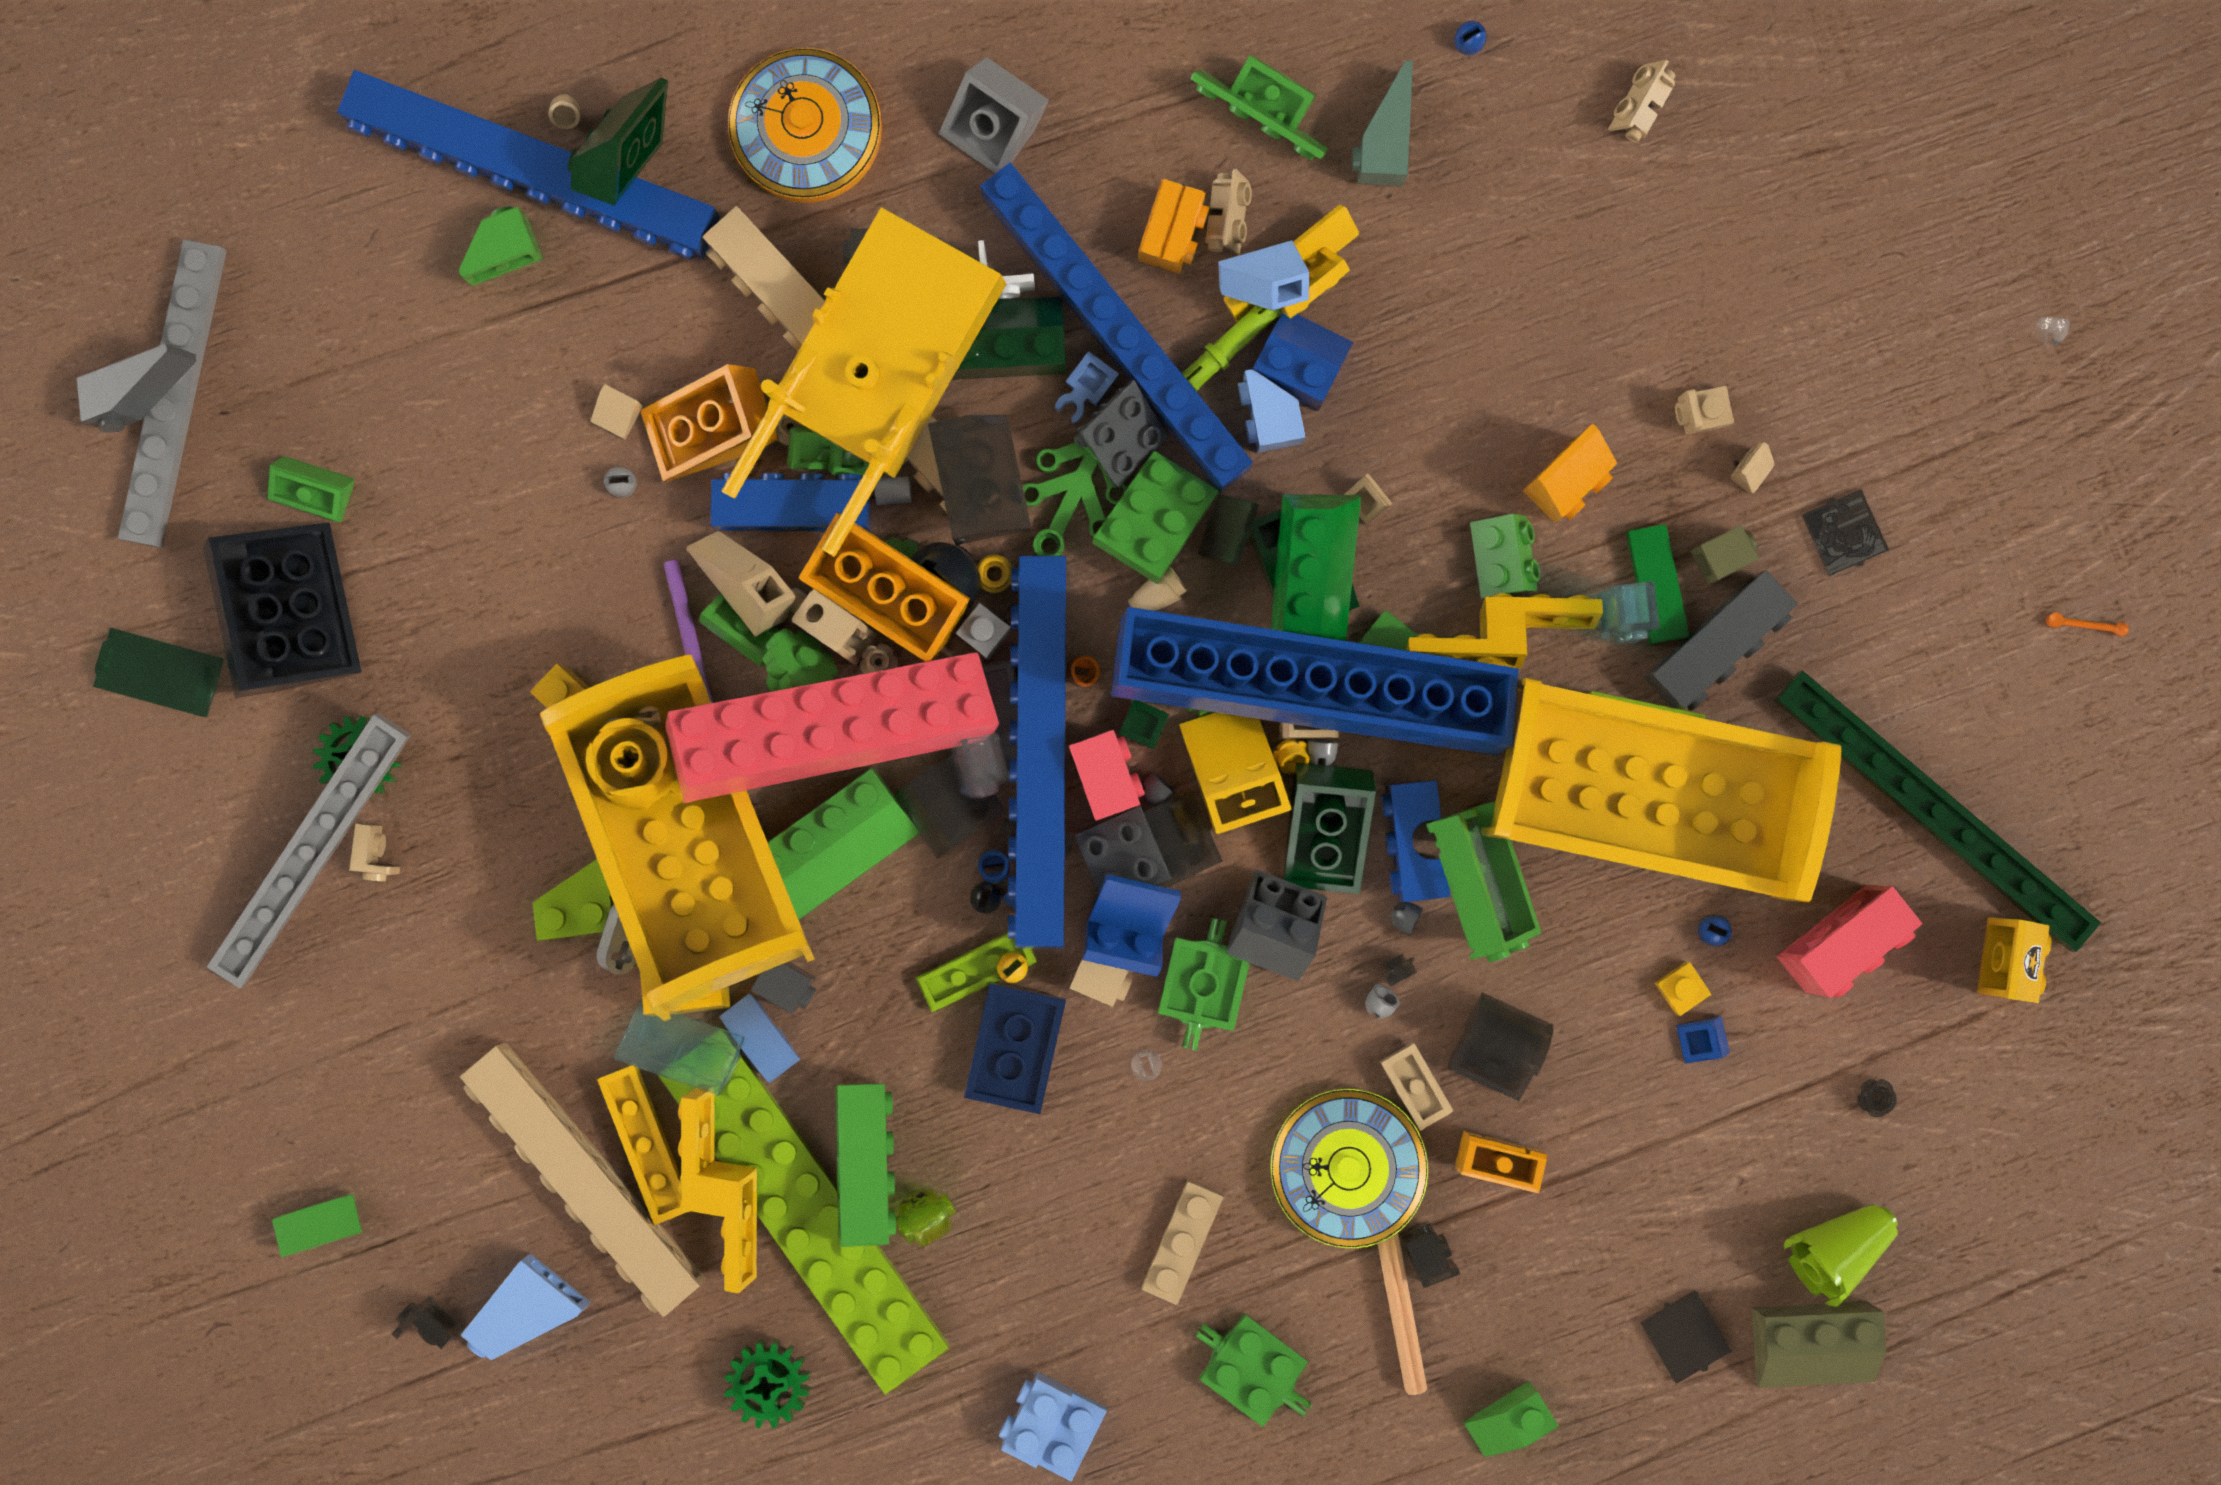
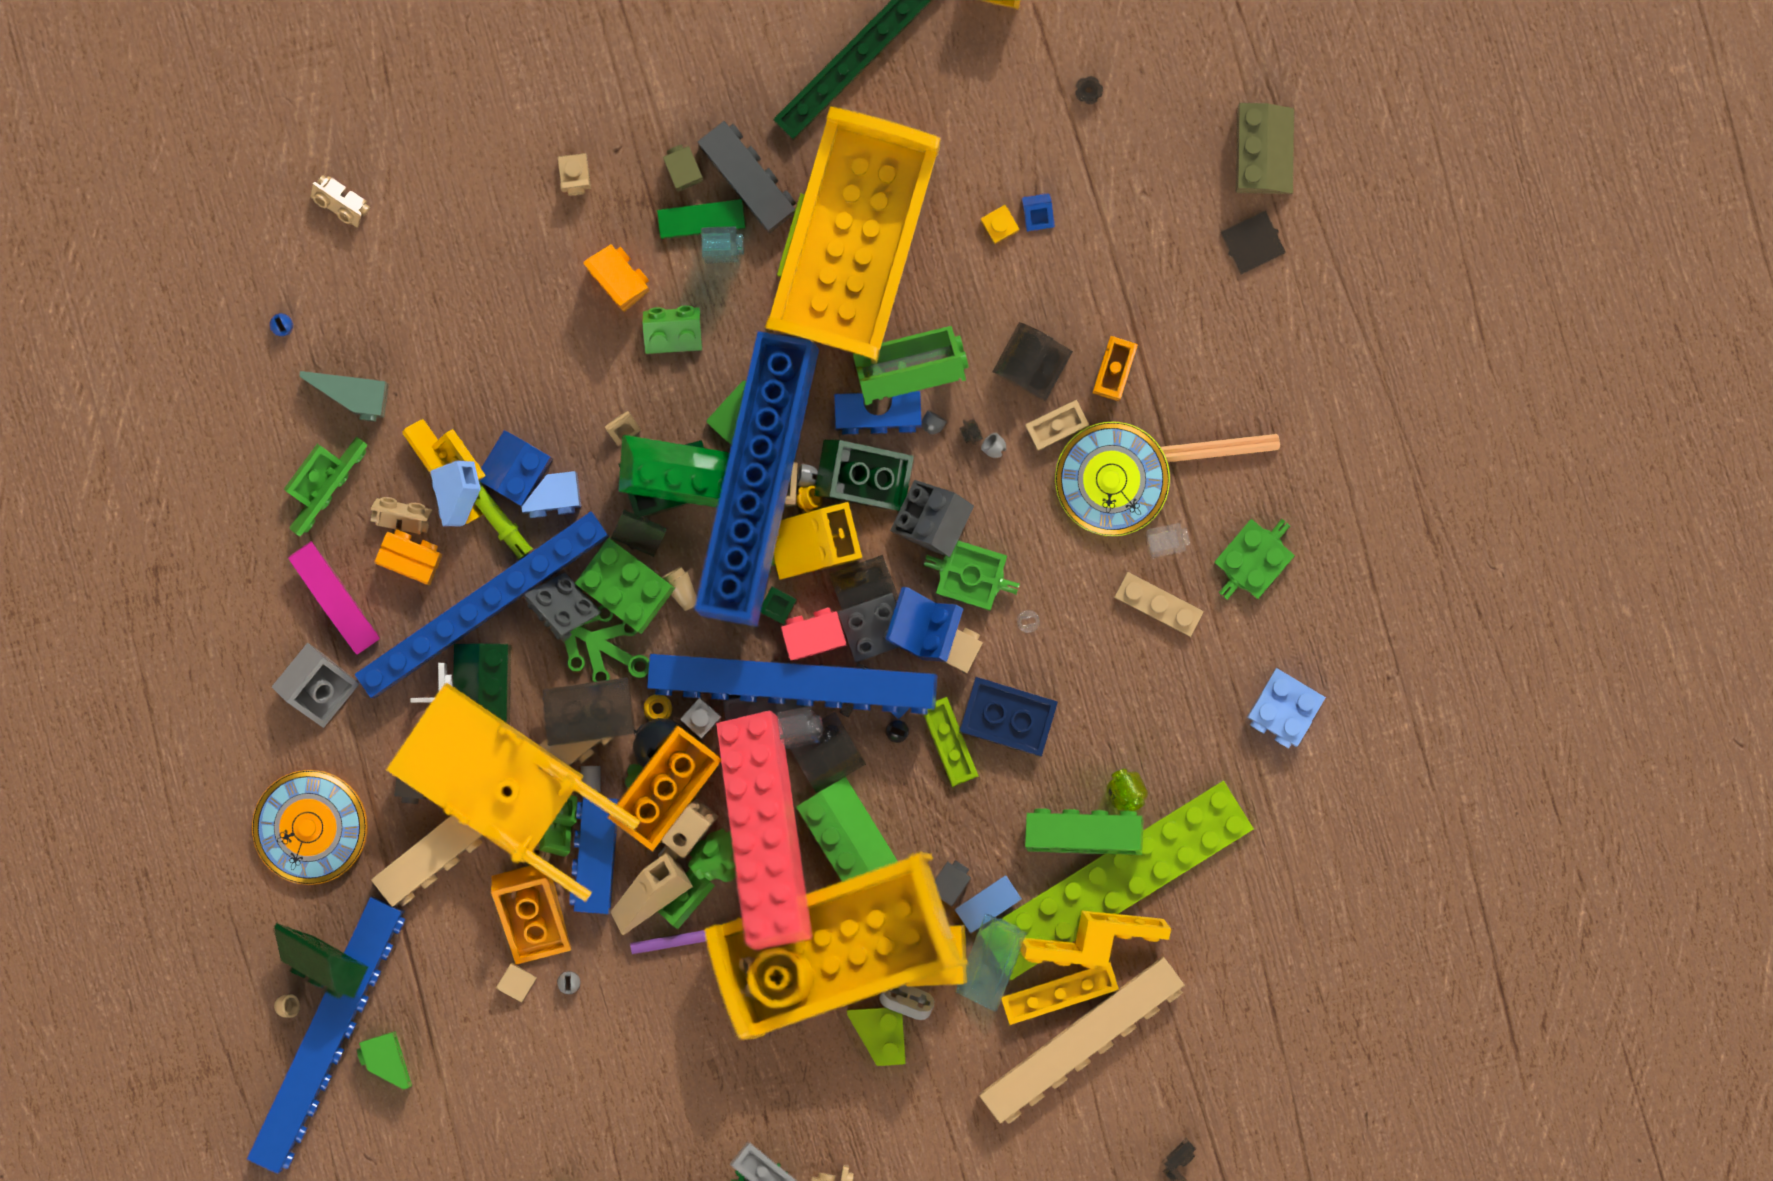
camera: 75 degrees left, 0 degrees up
light blue slope [460,1253,591,1360] -> none
yellow brick [530,663,590,708] -> none
green gear [724,1339,811,1429] -> none
tan plate [860,643,898,674] -> none
blue hinge [978,850,1010,883] -> none
yellow hinge [997,951,1028,983] -> none
medium blue plate [1055,351,1119,425] -> none
orange hinge [1066,656,1100,687] -> none
dark grey hinge [1142,771,1175,806] -> none
clear smoke brick [1401,1221,1460,1288] -> none
yellow bracket [1405,593,1603,670] -> none
bright green slope [1463,1381,1559,1457] -> none
blue hinge [1698,915,1732,946] -> none
tan slope [1730,442,1774,494] -> none
coral brick [1776,885,1923,998] -> none
lime cone [1784,1204,1898,1306] -> none
clear smoke piece [1801,489,1889,576] -> none
none -> dark pink slope [288,541,380,655]
none -> clear brick [1145,523,1190,559]

